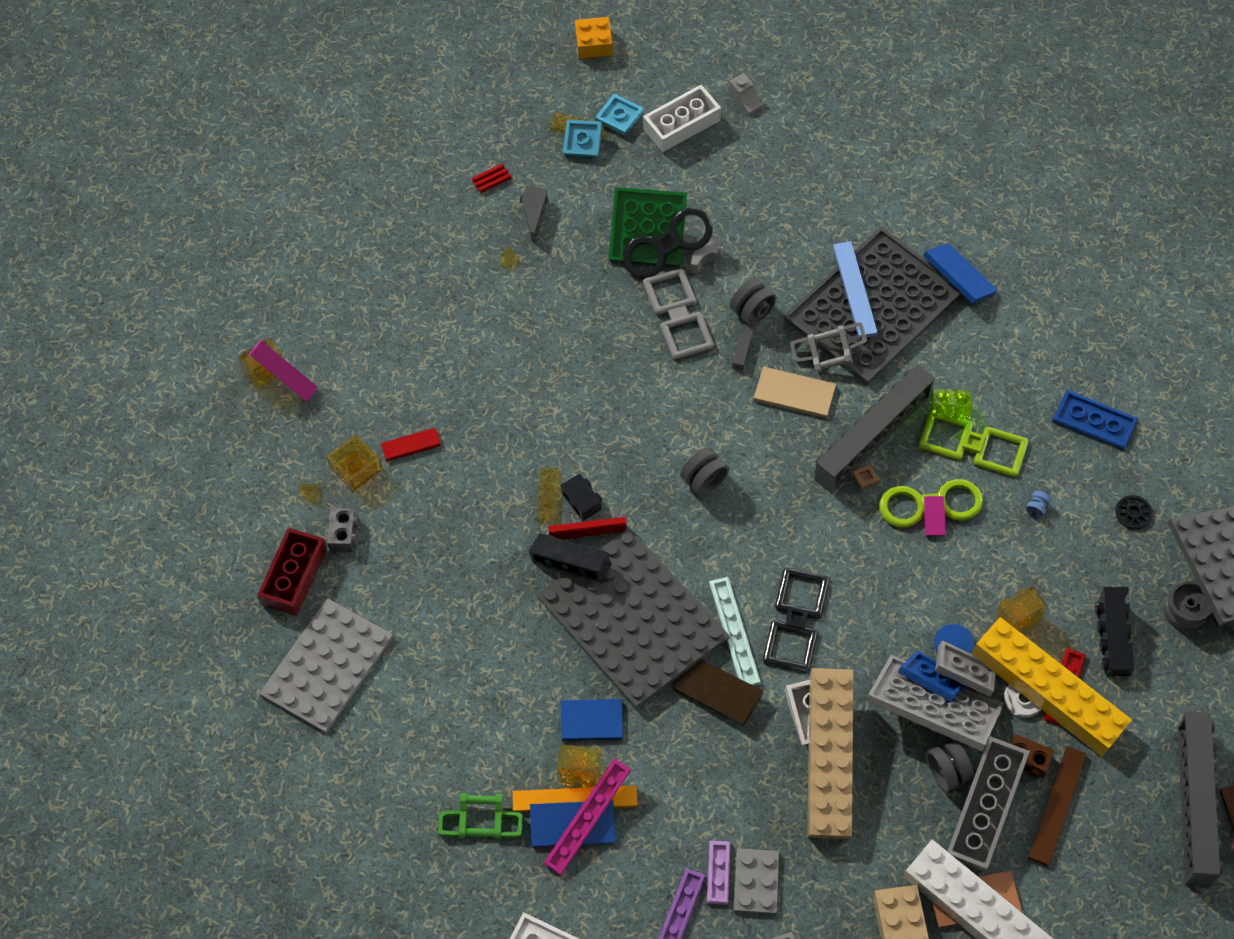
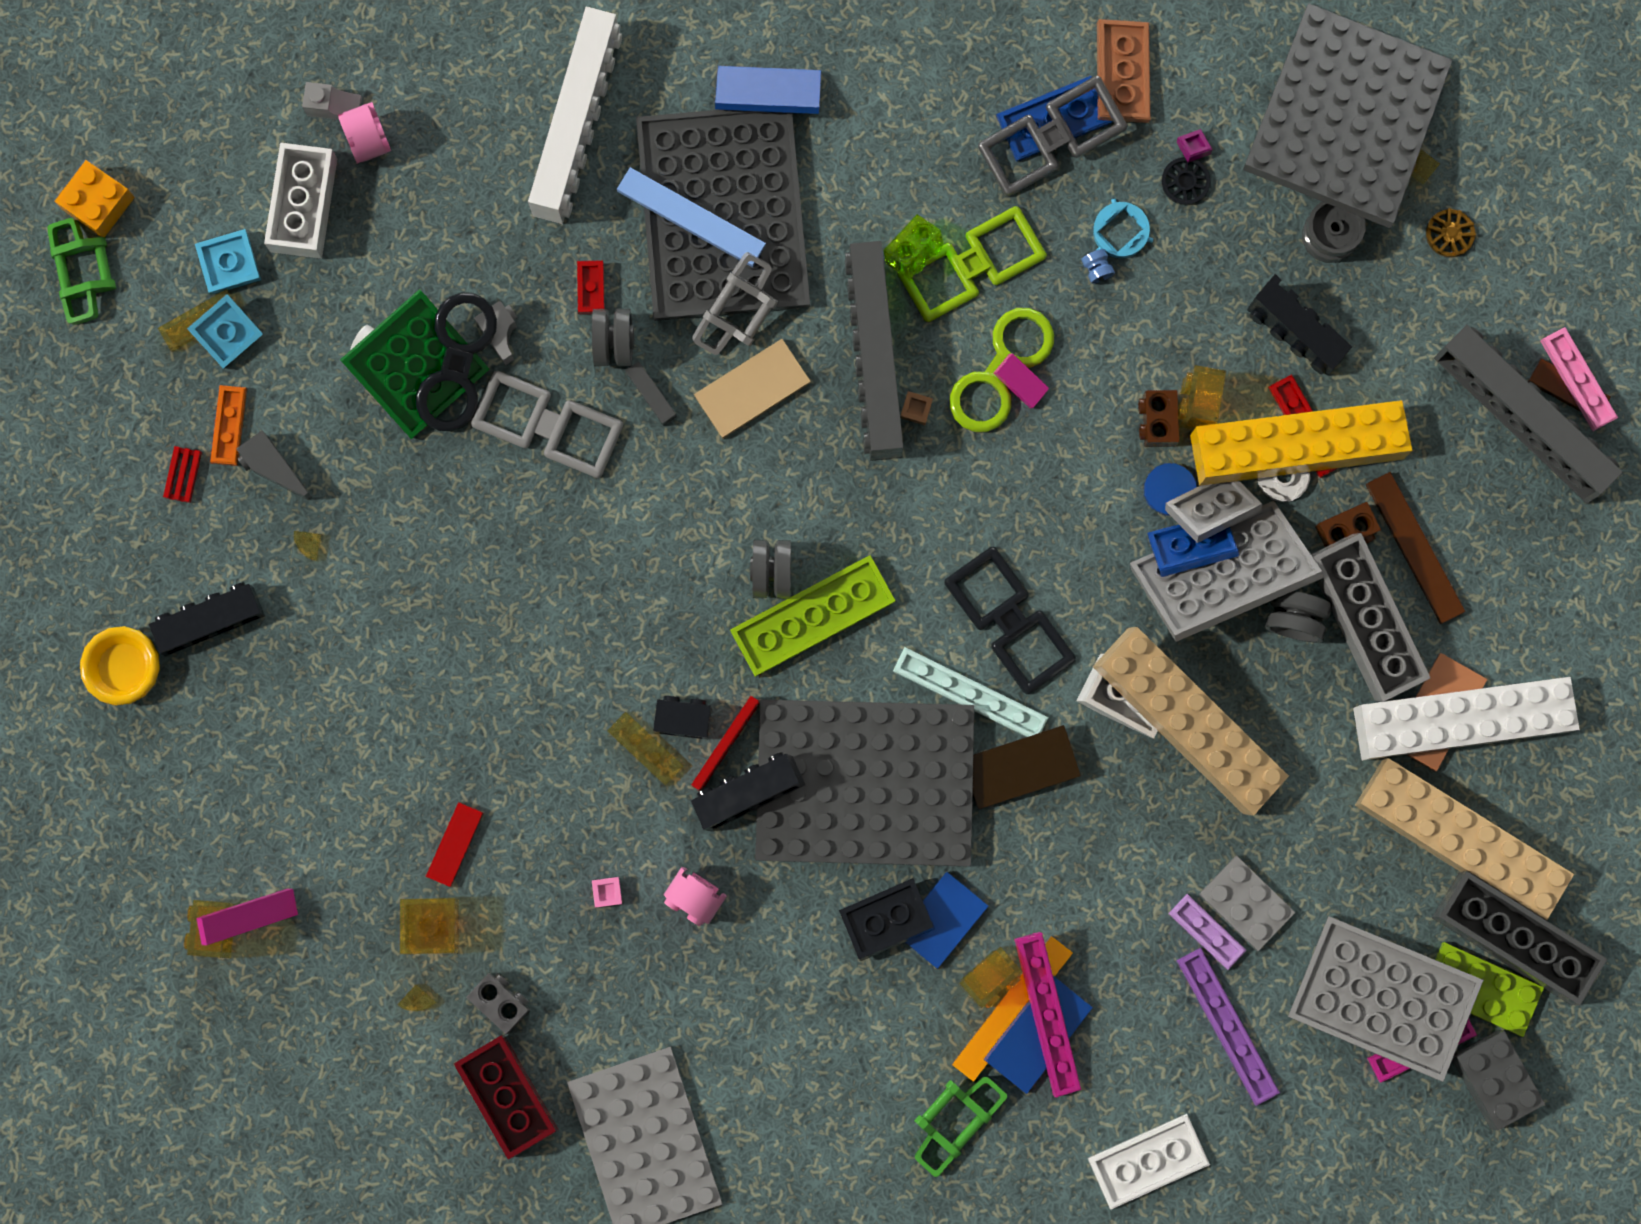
camera: 55 degrees left, 20 degrees up
none -> bright green bar [47,218,116,325]
none -> yellow piece [80,626,160,706]
none -> black brick [149,582,265,657]
none -> orange tile [210,385,247,466]
none -> bright pink brick [338,102,391,164]
none -> white brick [528,7,622,224]
none -> red plate [577,260,605,315]
none -> bright pink plate [592,877,622,908]
none -> bright pink brick [664,867,727,926]
none -> lime plate [730,555,896,677]
none -> black plate [839,878,935,961]
none -> flat silver bar [978,76,1127,197]
none -> medium azure piece [1093,199,1153,258]
none -> nougat tile [1097,19,1151,123]
none -> reddish brown brick [1138,390,1179,447]
none -> magenta tile [1177,129,1212,162]

